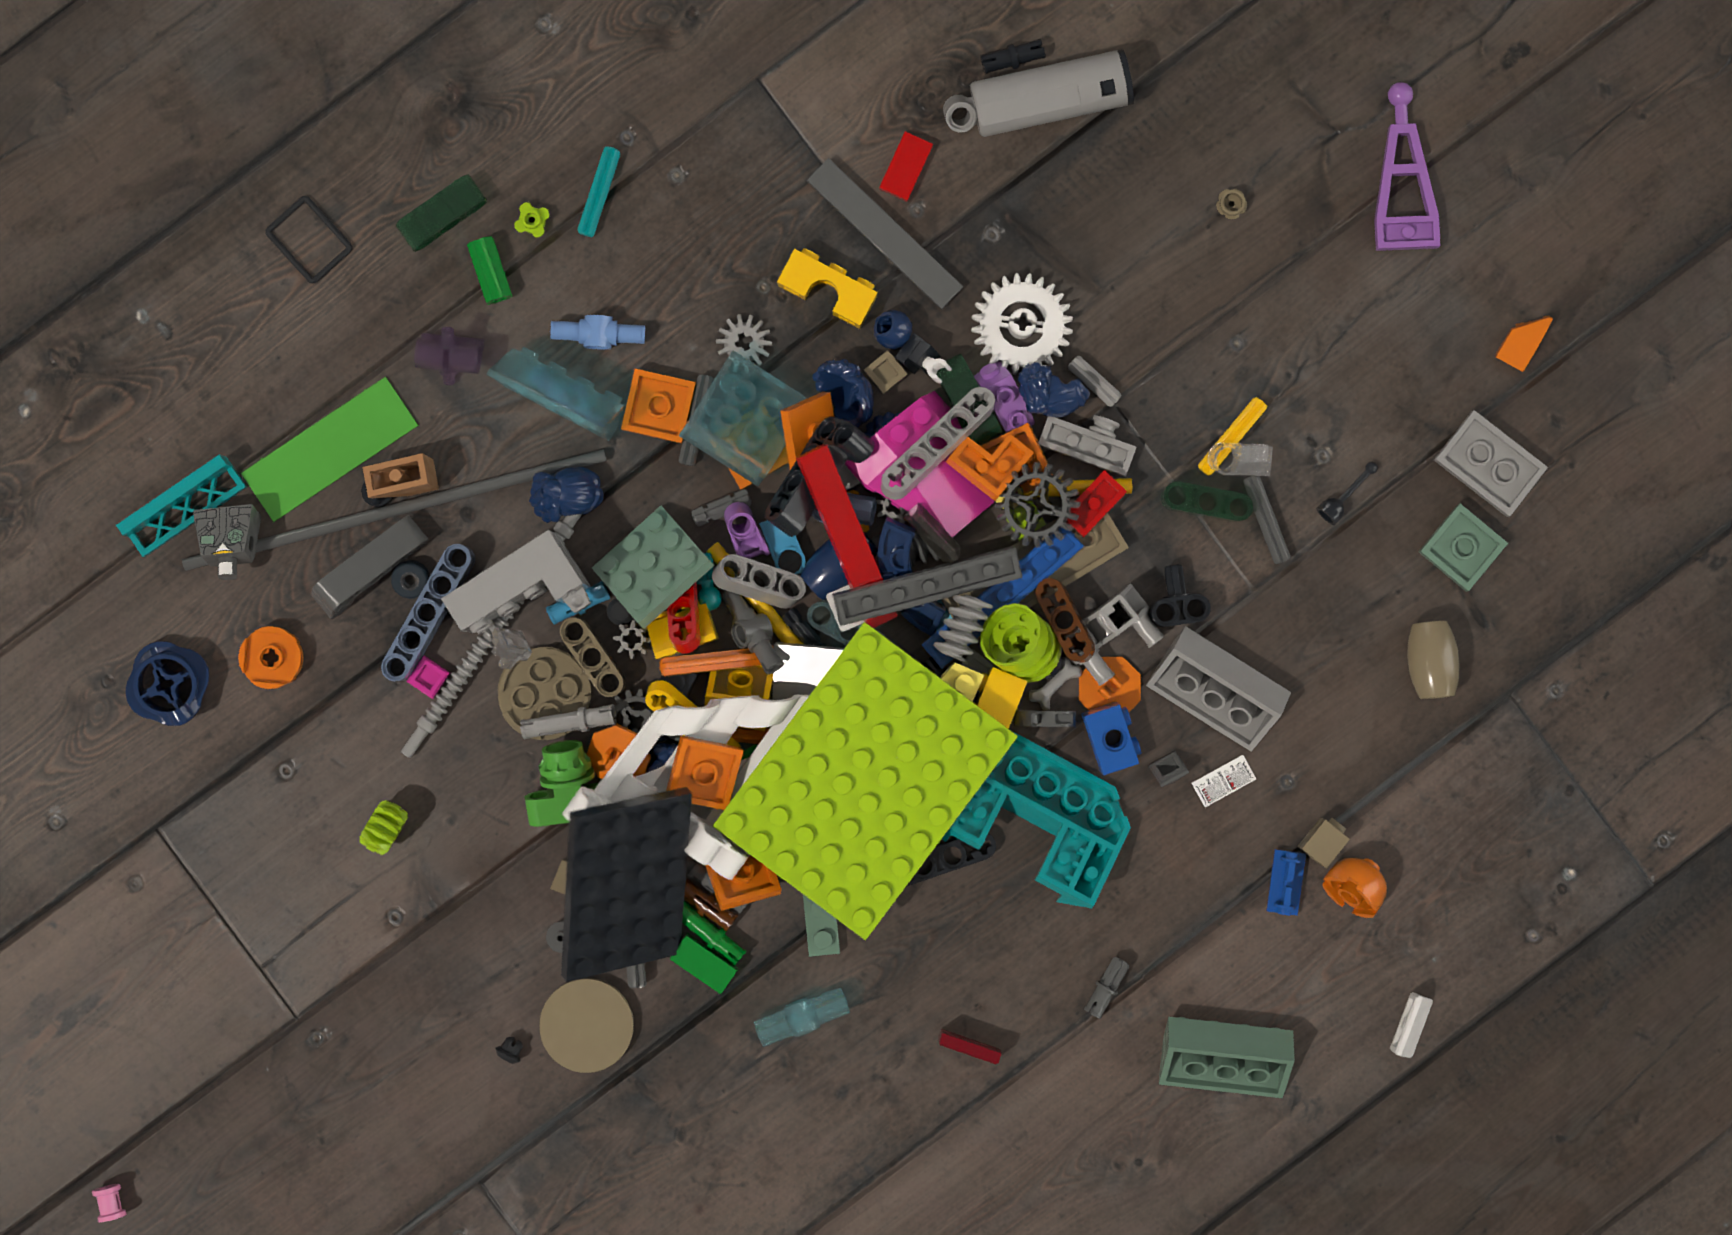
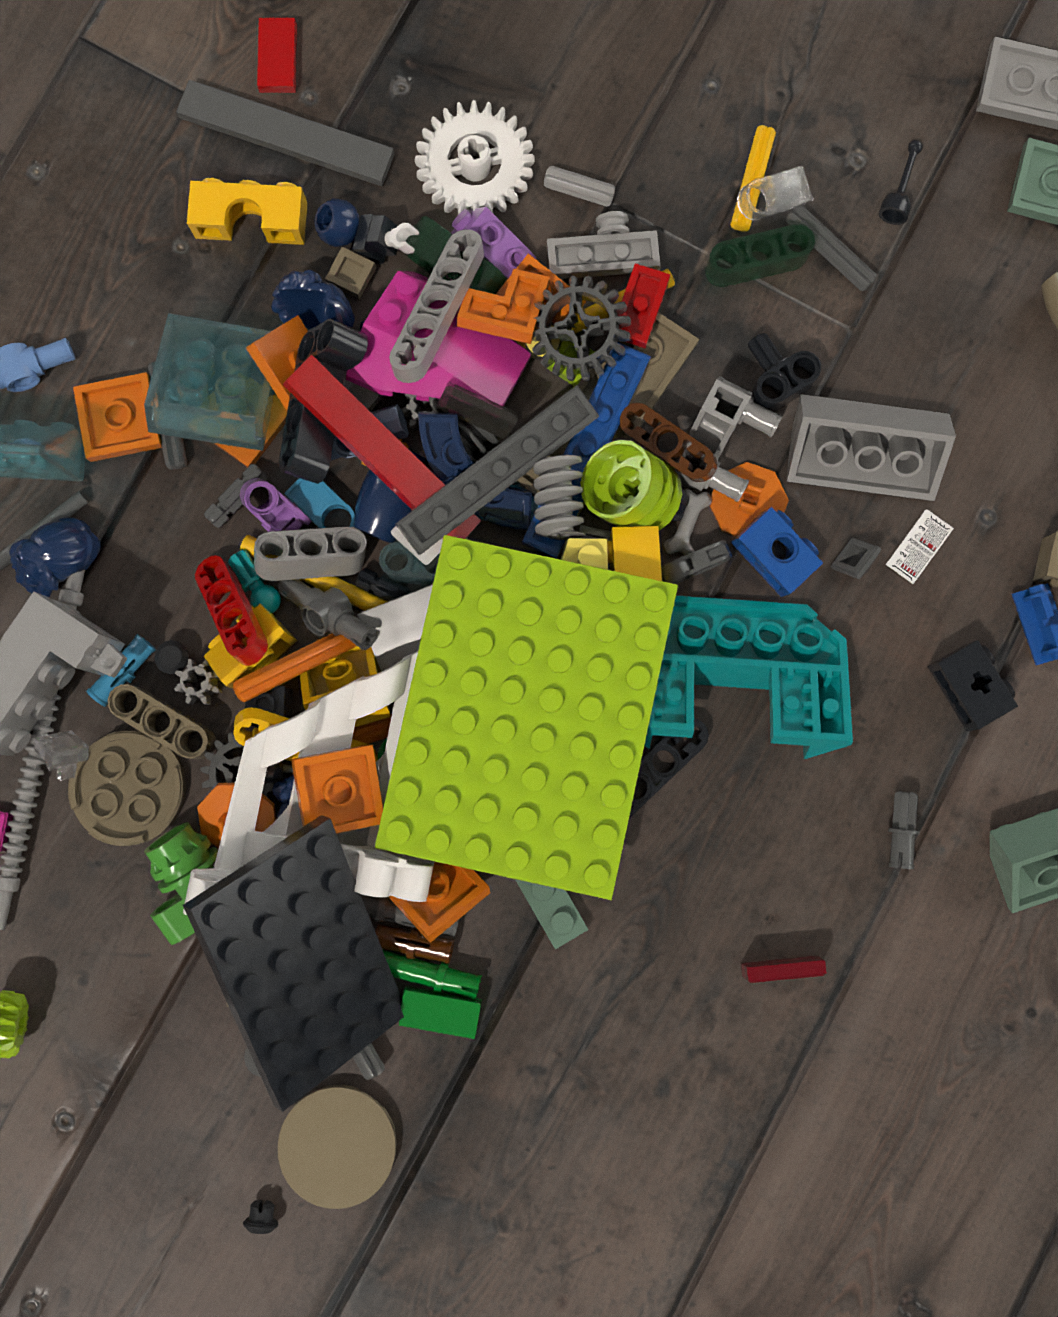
camera: 25 degrees left, 5 degrees down
light grey pin [520,704,617,740] -> none
sand green plate [592,506,714,629] -> none
light grey gear [716,314,772,370] -> none
clear light blue piece [753,987,851,1047] -> none
dark blue hair [1018,362,1090,417] -> none
none -> black brick [927,640,1018,731]

